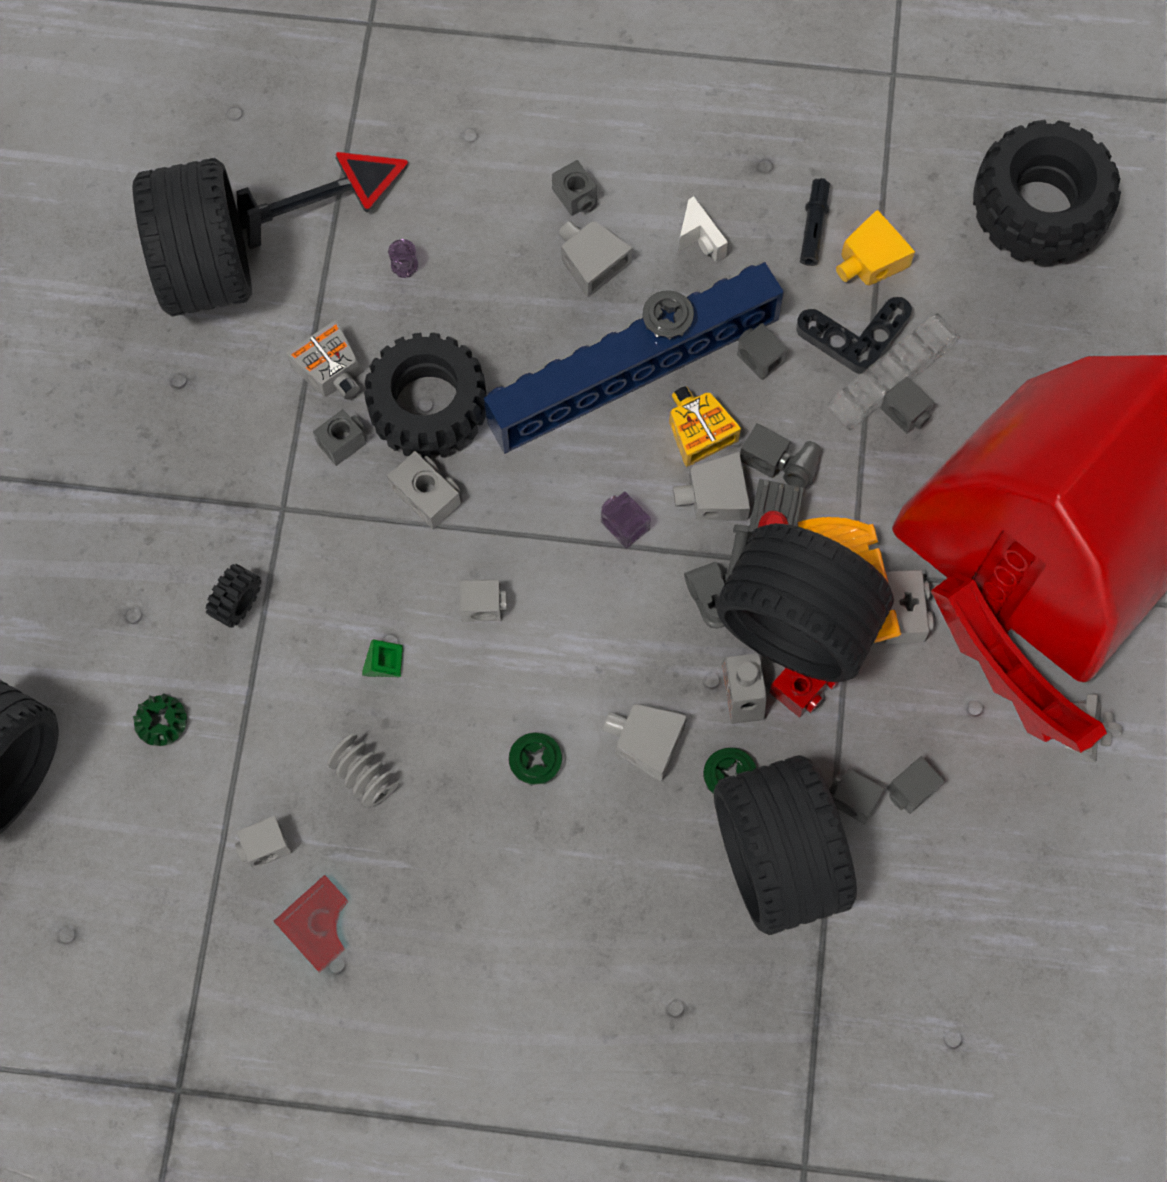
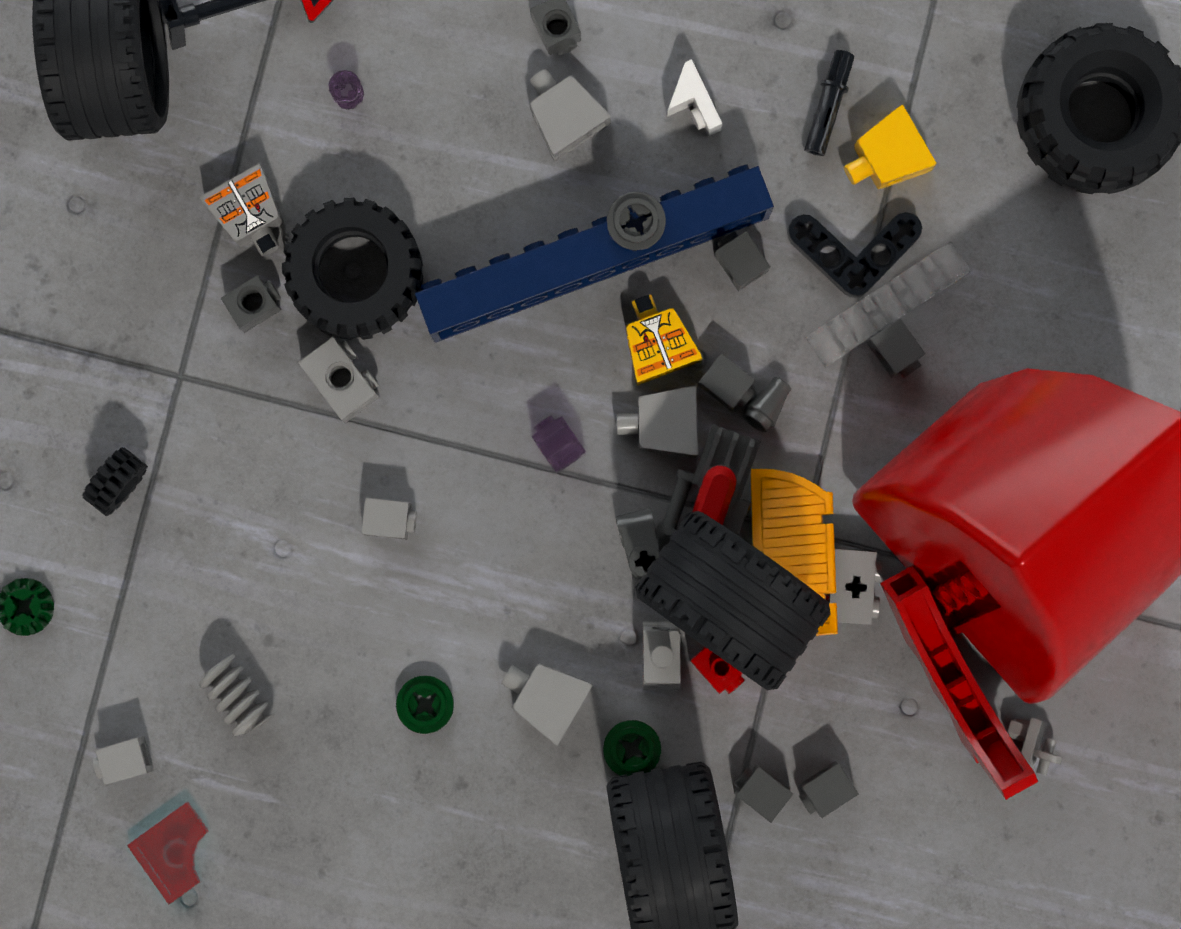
camera: 10 degrees right, 15 degrees up
green slope [362,639,403,678] -> none

